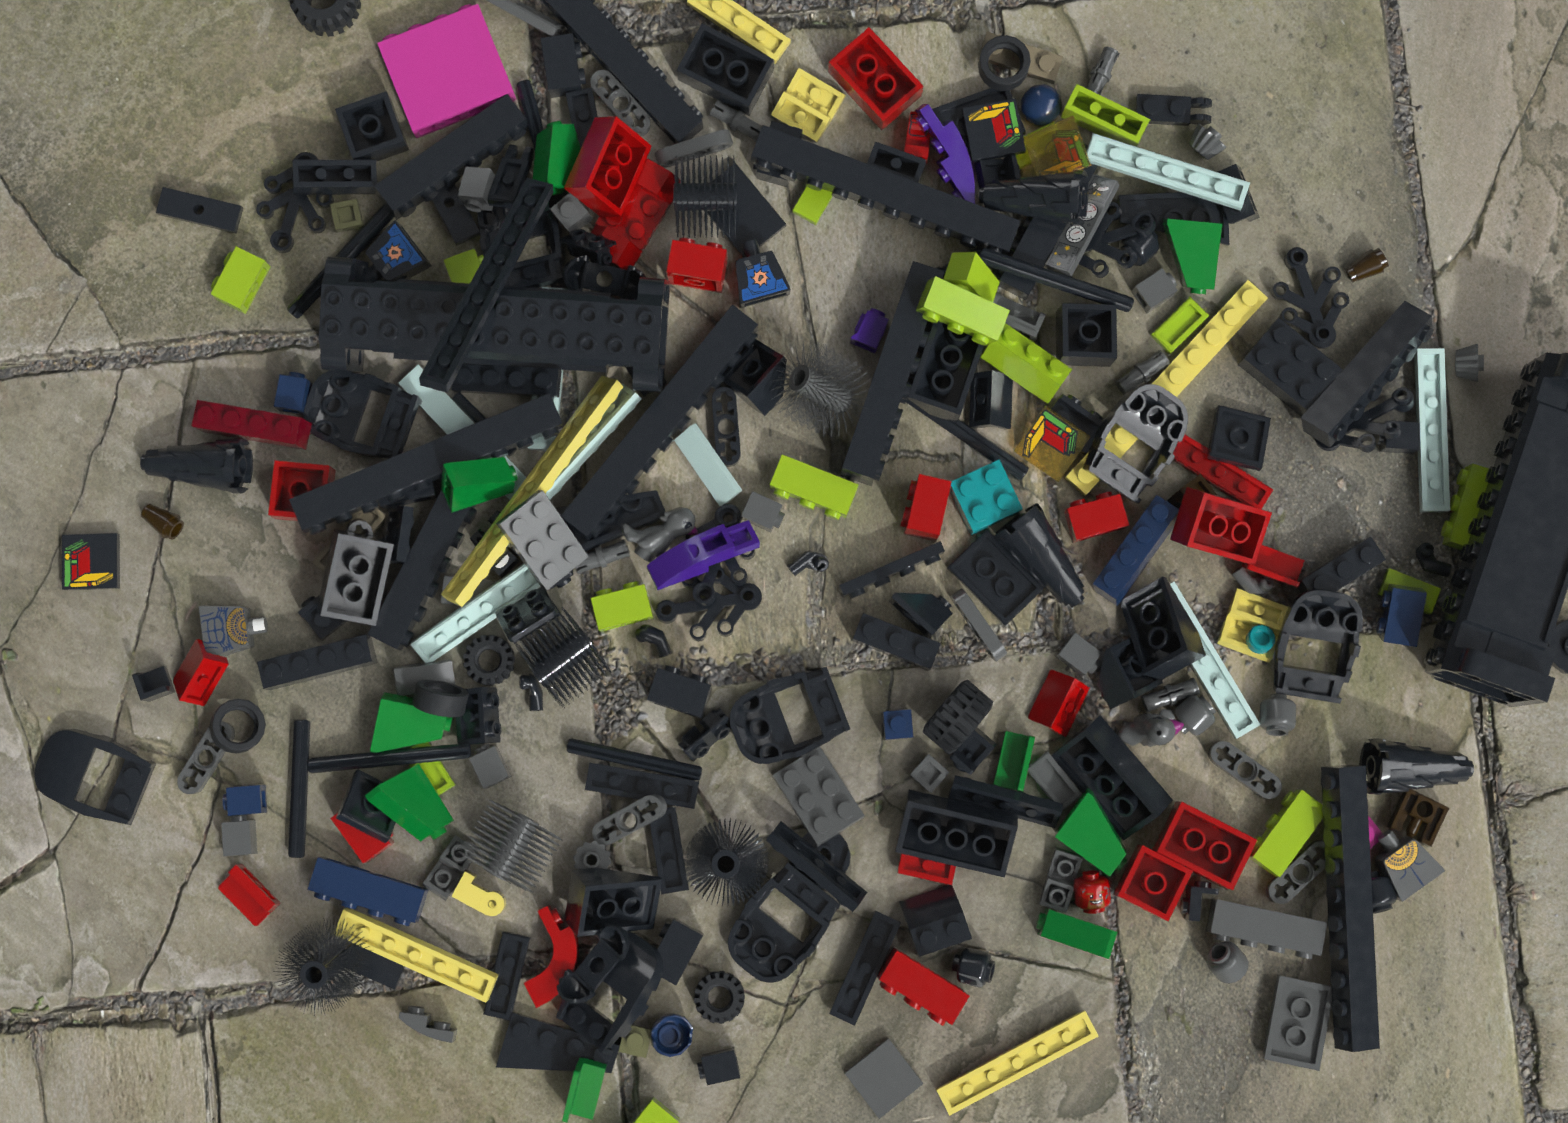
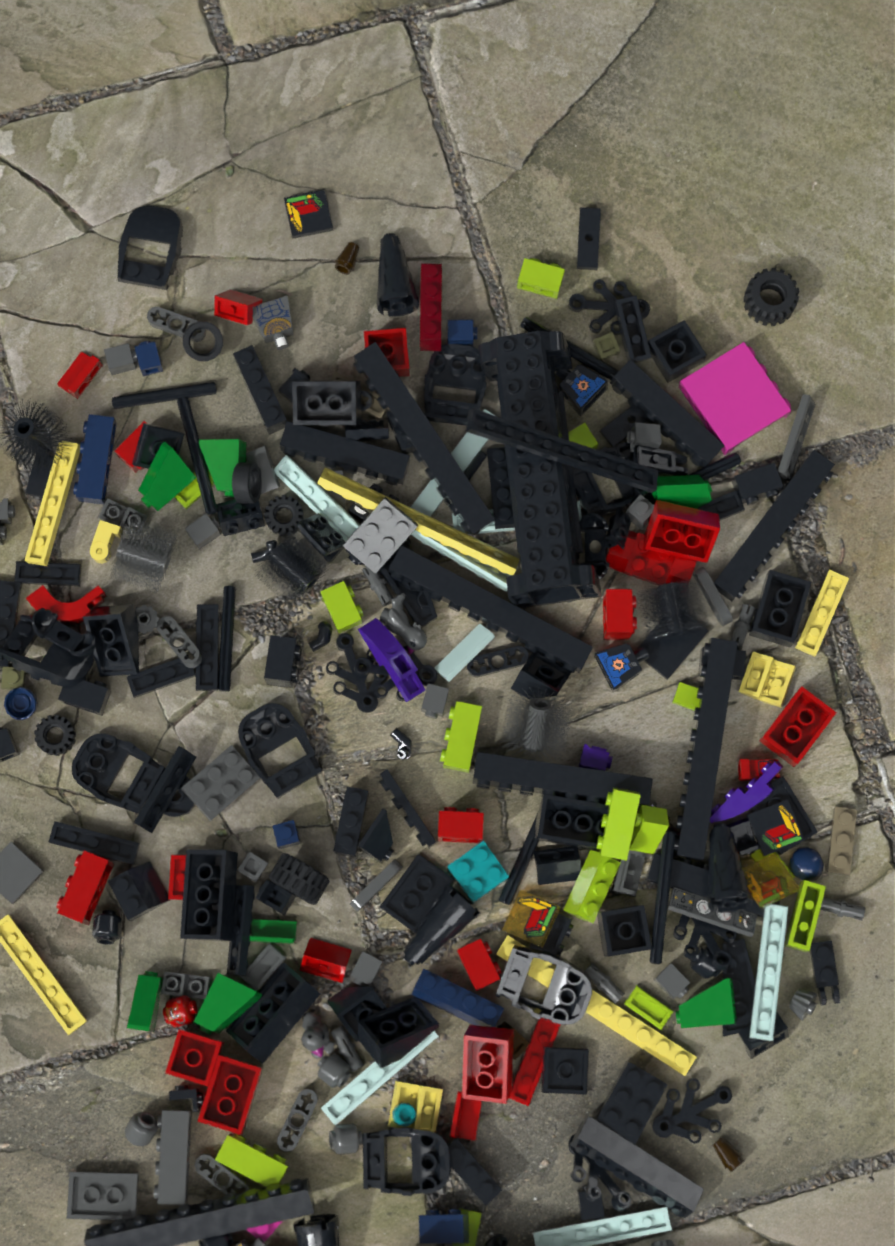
camera: 80 degrees right, 5 degrees down
black panel [132,666,175,702] -> none
green slope [441,457,518,513] -> none
dark grey beam [590,70,651,136] -> none
black hinge [678,708,731,762] -> none
black piece [683,818,769,906] -> none
black brick [867,141,926,183] -> none
black tyre [978,35,1031,91] -> none
dark grey arm [1232,566,1274,595] -> none

